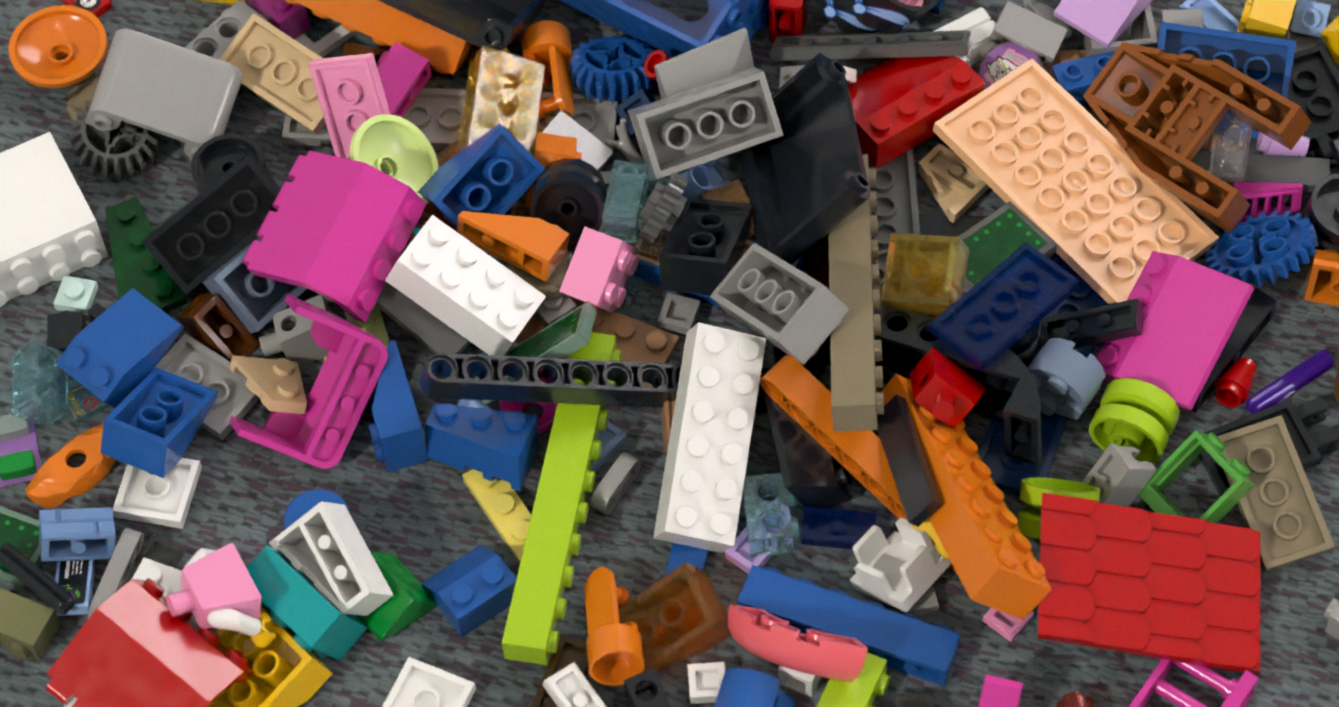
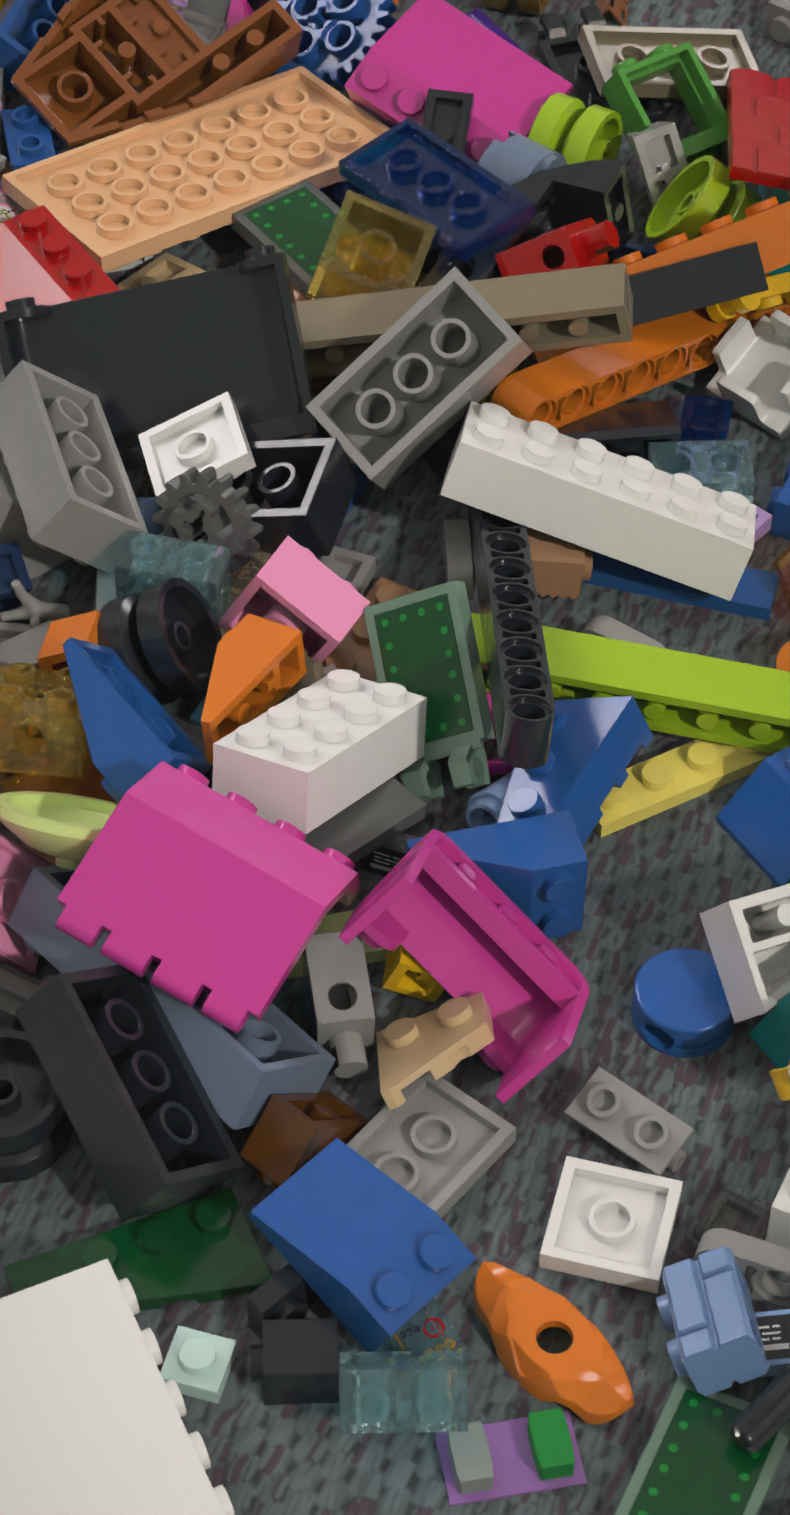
camera: 90 degrees left, 10 degrees down
blue slope [100,367,218,478] -> none
none -> white plate [138,391,256,497]
none -> light grey hinge [564,1067,694,1176]

